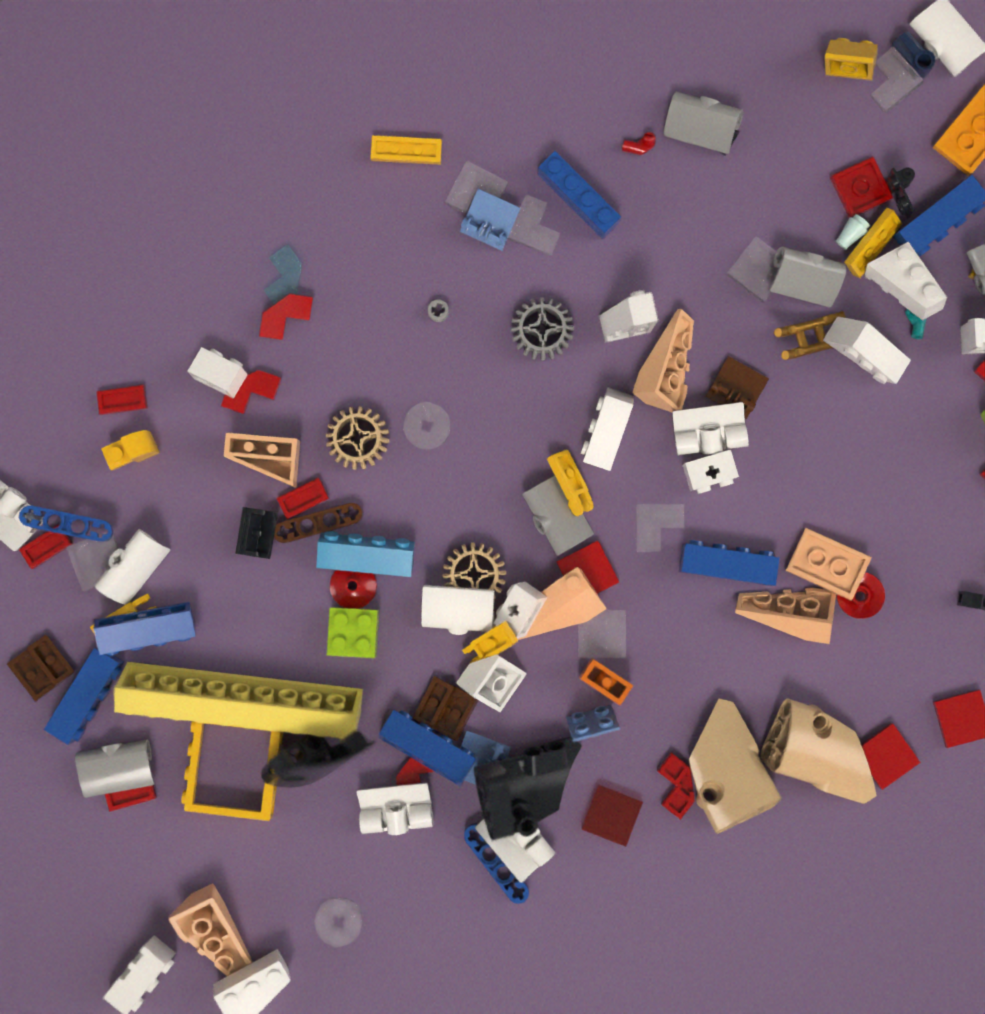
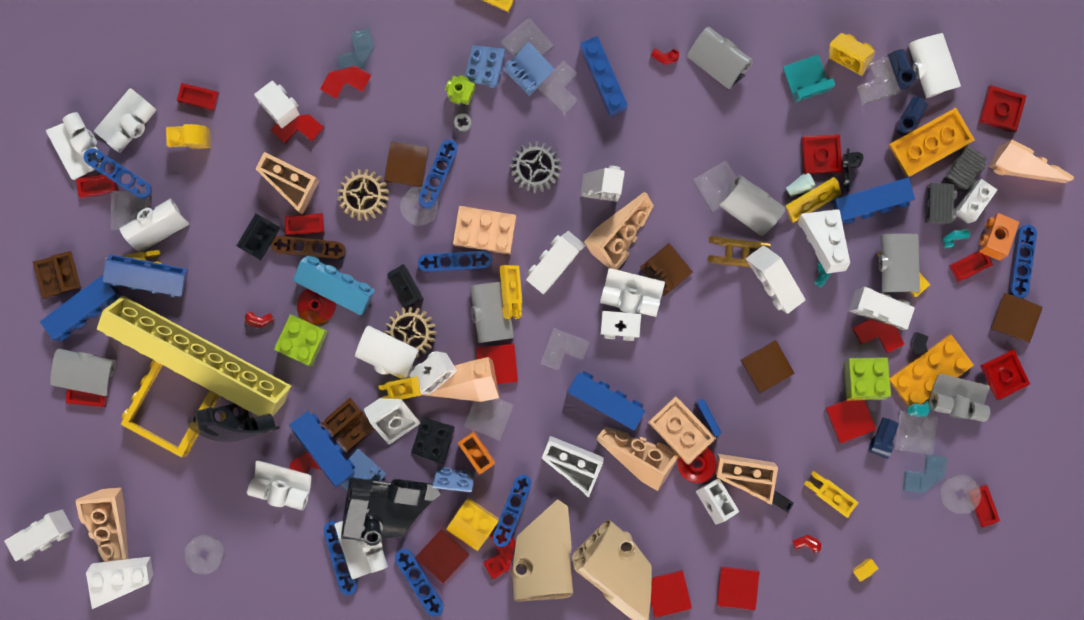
camera: 20 degrees right, 0 degrees up
none -> white panel [94,88,157,153]
none -> red arm [245,312,275,328]
none -> reddish brown slope [384,141,429,187]
none -> black hinge [387,264,424,309]
none -> blue beam [395,548,444,616]
none -> black hinge [411,416,455,464]
none -> blue beam [418,140,458,209]
none -> blue beam [418,251,492,272]
none -> lime brick [445,75,476,105]
none -> yellow slope [446,497,499,551]
none -> light nougat brick [453,206,517,255]
none -> medium blue hinge [465,45,506,89]
none -> blue beam [493,475,532,547]
none -> white wedge [542,436,604,498]
none -> blue tile [695,399,722,437]
none -> white brick [696,478,739,525]
none -> light nougat wedge [715,454,778,505]
none -> reddish brown slope [740,340,795,393]
none -> teal bracket [783,55,836,103]
none -> dark blue piece [895,96,928,135]

